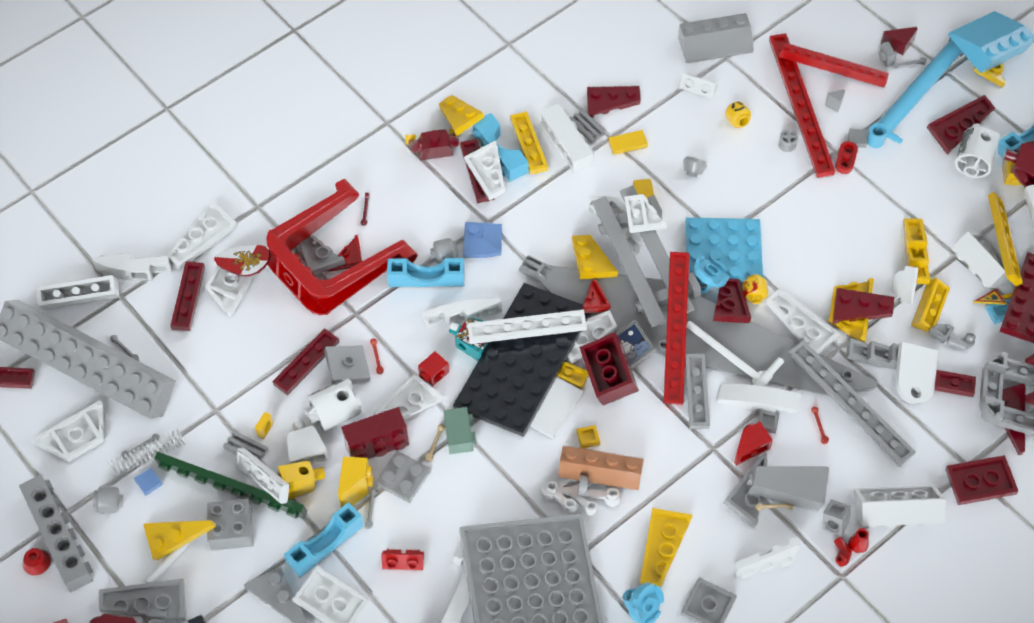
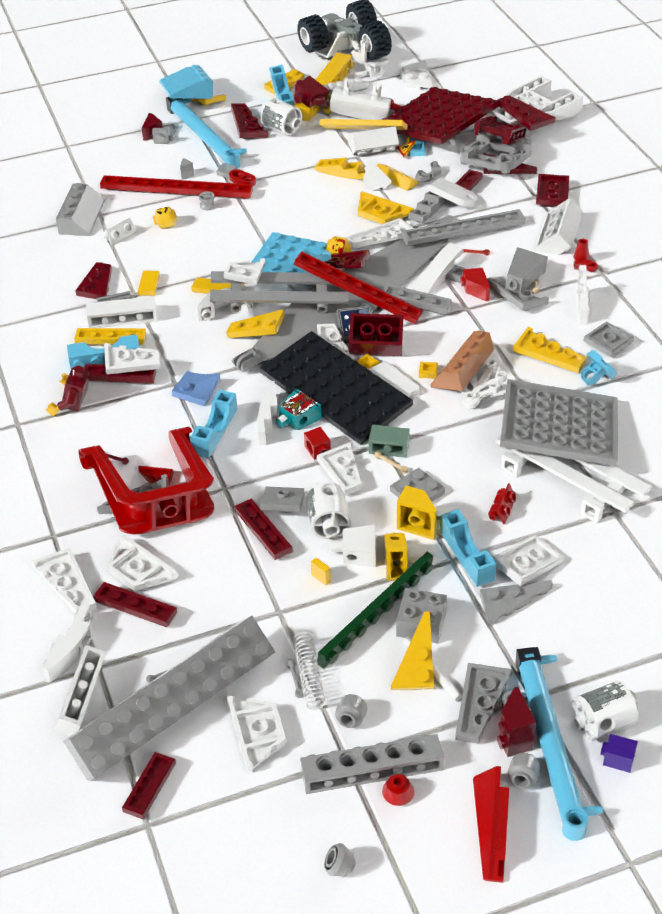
camera: 70 degrees left, 15 degrees down
medium blue tile [134,468,163,496] -> none
shield [214,245,271,277] -> none
light grey tile [223,430,268,461] -> none
white tile [236,447,289,504] -> none
dark red brick [341,407,409,459] -> none
clear red hinge [370,338,384,375] -> none
light grey head [430,238,459,264] -> none
yellow wing [438,95,484,136] -> none
white plate [468,310,586,344] -> none
light grey tile [577,475,588,496] -> none
red tile [581,279,611,313] -> none
light grey cone [683,156,707,178] -> none
white bar [687,321,784,386] -> none
red piece [779,42,889,88] -> none
light grey brick [822,499,851,536] -> none
dark red wing [832,288,895,324] -> none

